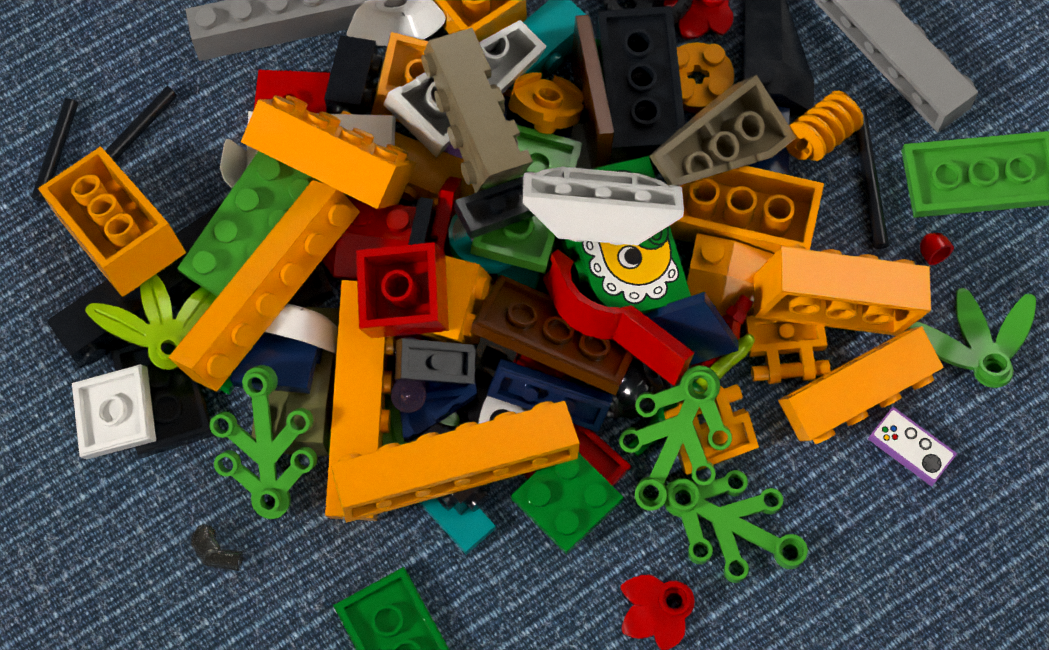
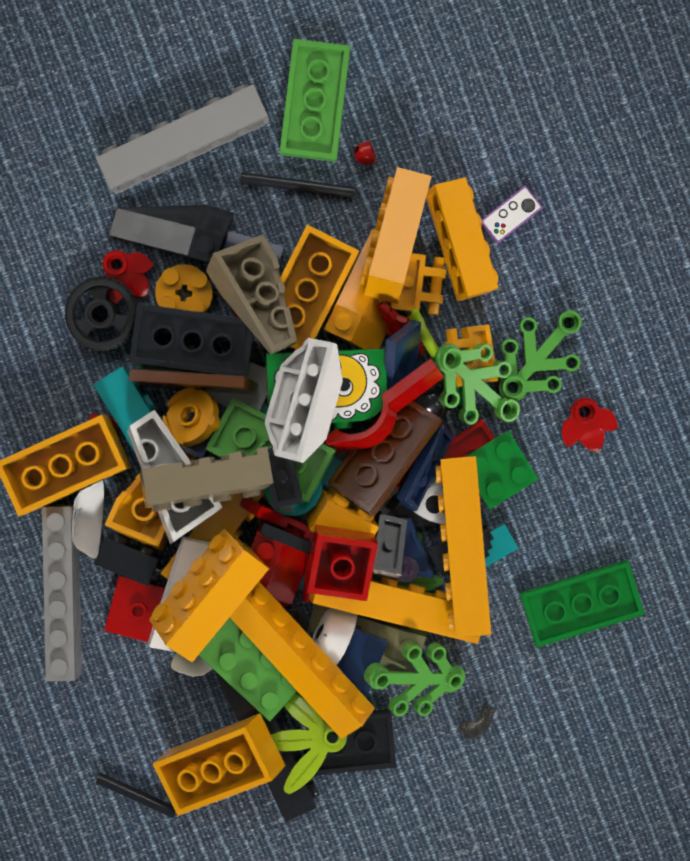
camera: 80 degrees left, 20 degrees up
white tile [72,364,156,459] -> none
black bar [105,86,177,162] -> none
light orange piece [786,90,864,161] -> none
bright green plant [908,288,1036,388] -> none

